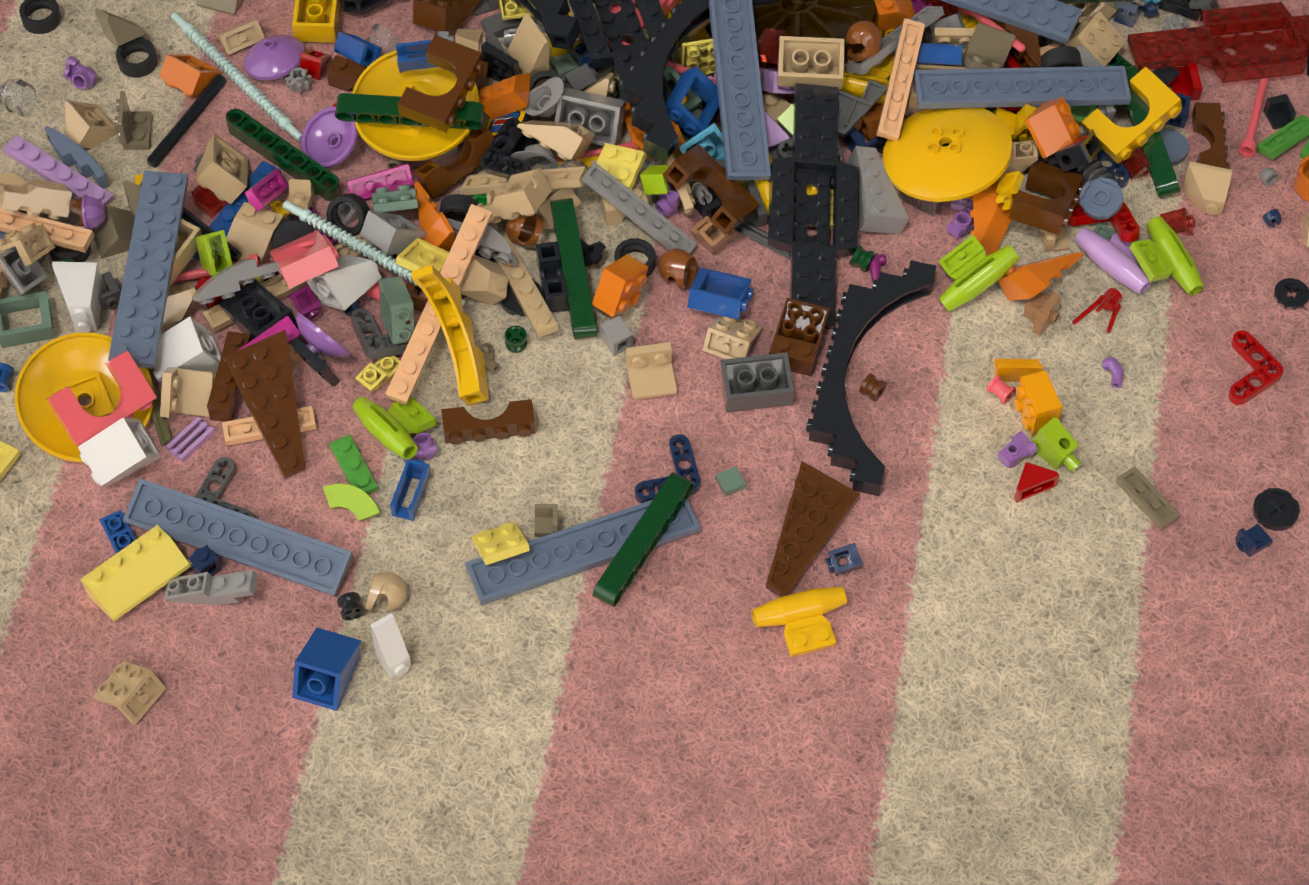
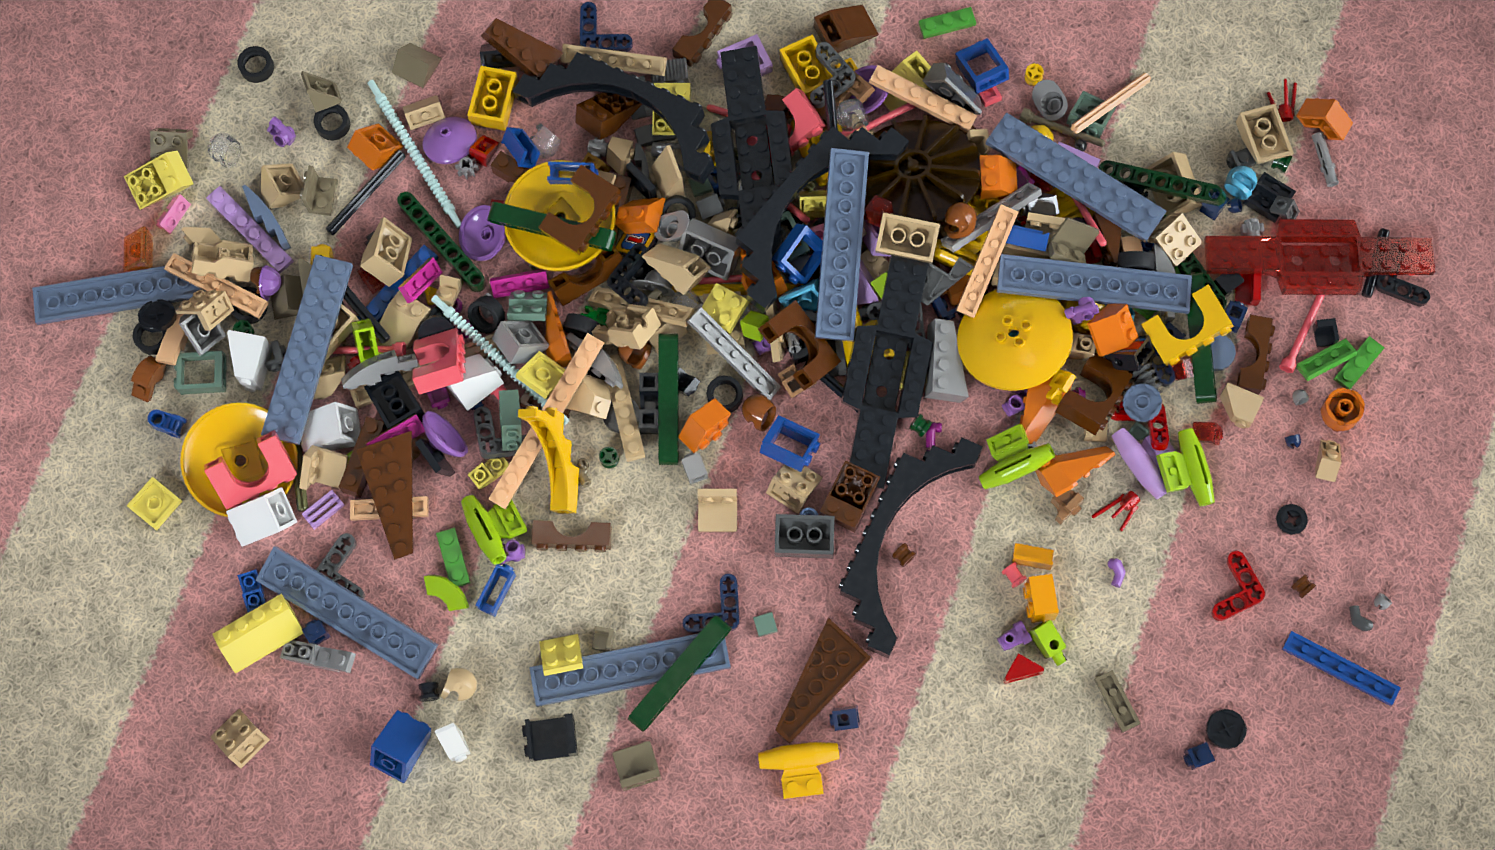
camera: 15 degrees right, 15 degrees up
none -> black panel [522,713,578,762]
none -> dark tan bracket [612,741,662,791]
none -> medium lavender plate [1064,297,1099,325]

